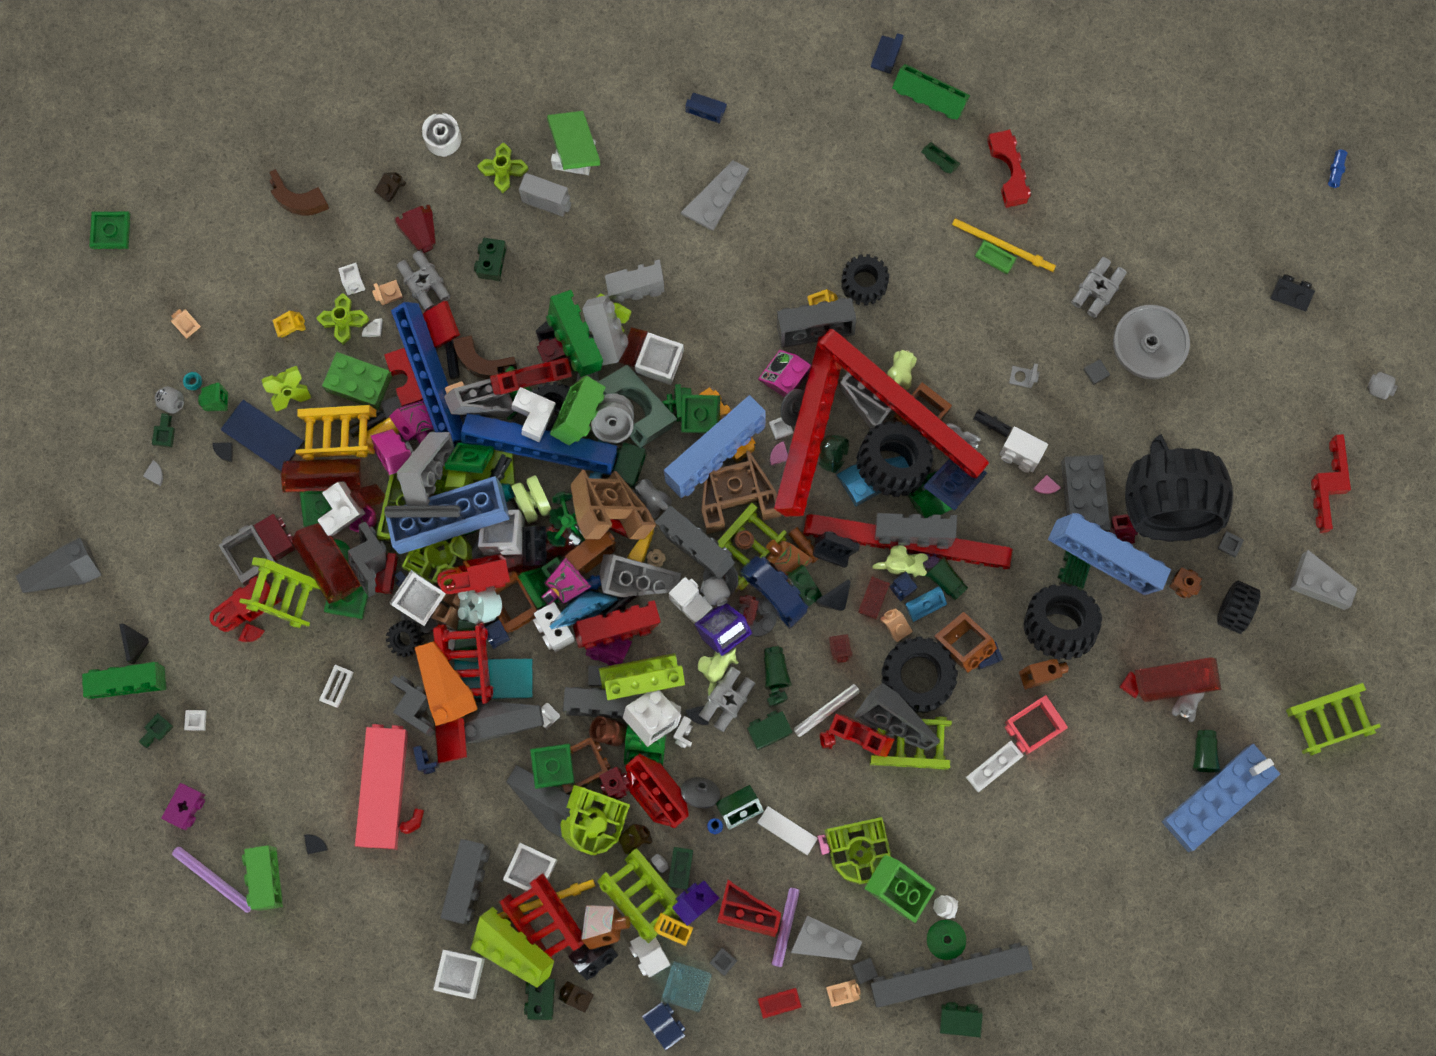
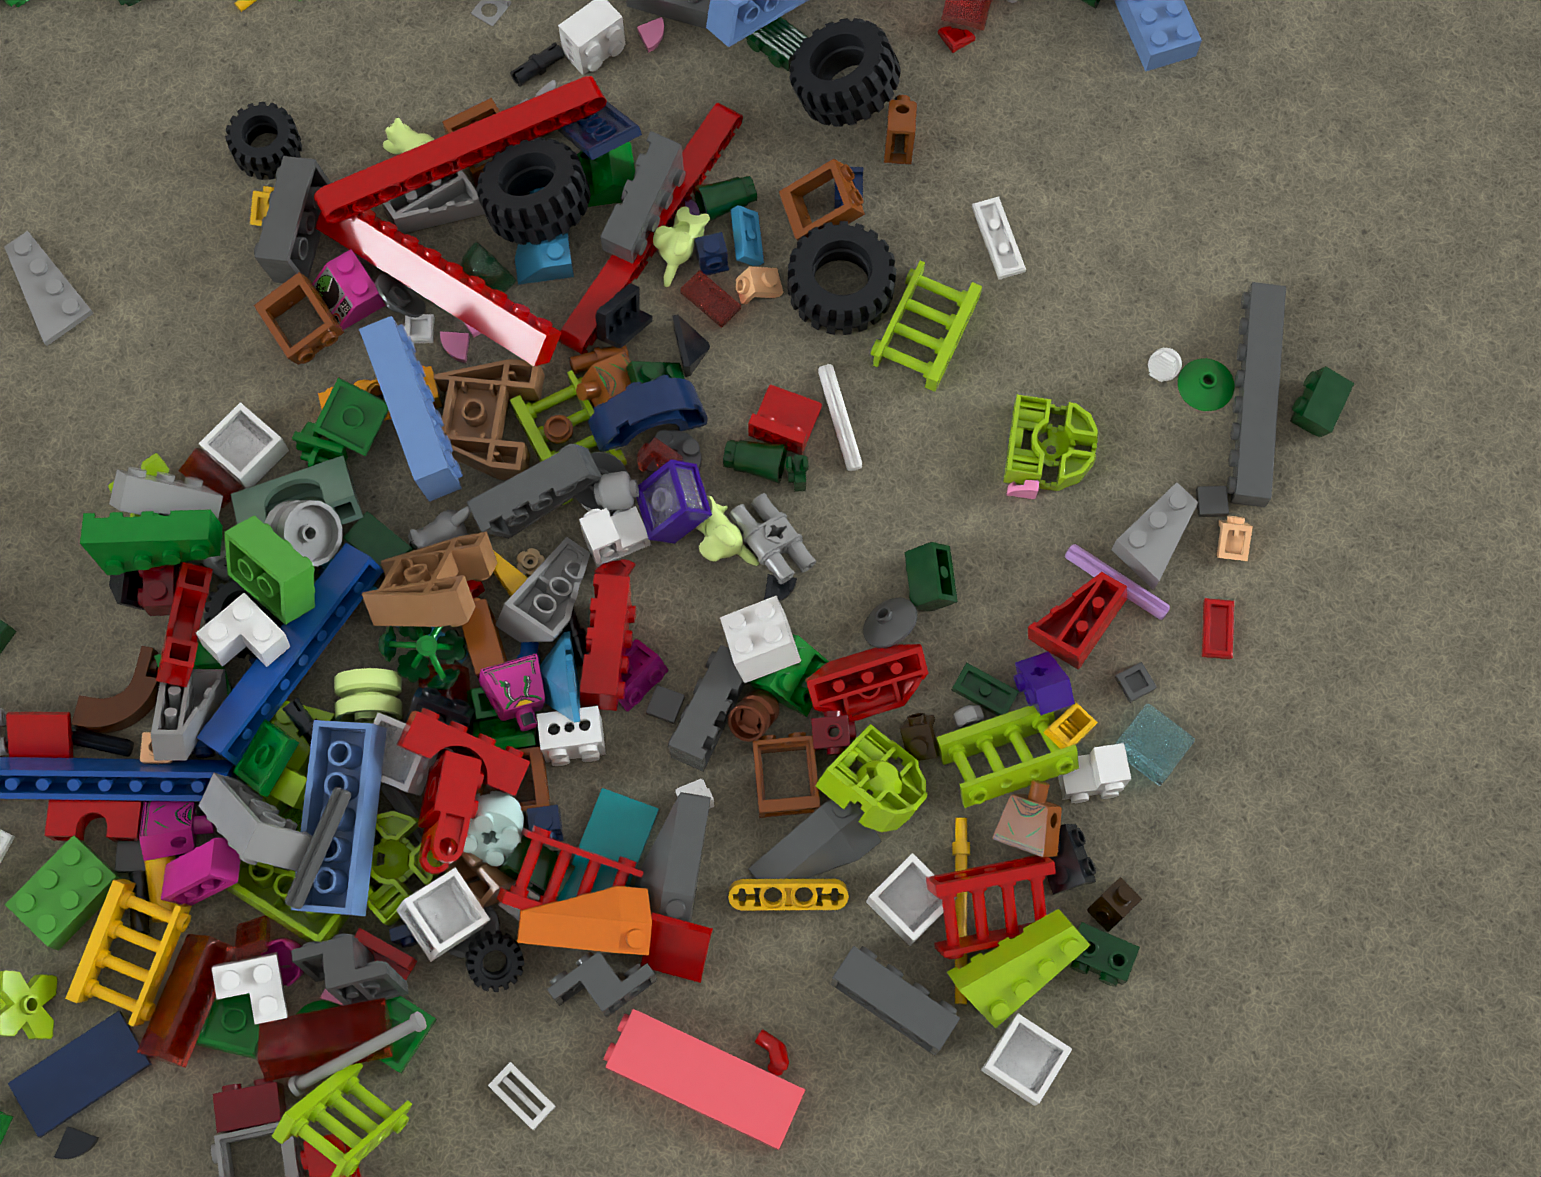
camera: 70 degrees left, 5 degrees down
dark blue bracket [413,746,439,774] -> none
green plate [530,744,575,789] -> none
lime fence [599,653,685,700] -> none
light grey wedge [605,259,664,303] -> none
dark blue brick [642,1002,686,1051] -> none
white bracket [673,716,693,749] -> none
blue pin [707,818,723,834] -> none
dark green brick [747,710,793,751] -> none
white tile [757,806,818,855] -> none
red plate [820,730,835,749] -> none
red arch [828,714,895,757] -> none
clear red bracket [829,634,852,663] -> none
dark grey wedge [854,683,940,751] -> none
bright green brick [864,854,936,923] -> none
coral window [1005,695,1068,755] -> none
none -> dark orange window [254,272,345,365]
none -> light grey bar [288,1011,427,1096]
none -> red arch [397,708,530,796]
none -> red tile [594,559,636,577]
none -> yellow beam [728,879,849,911]
none -> red bracket [748,385,822,455]

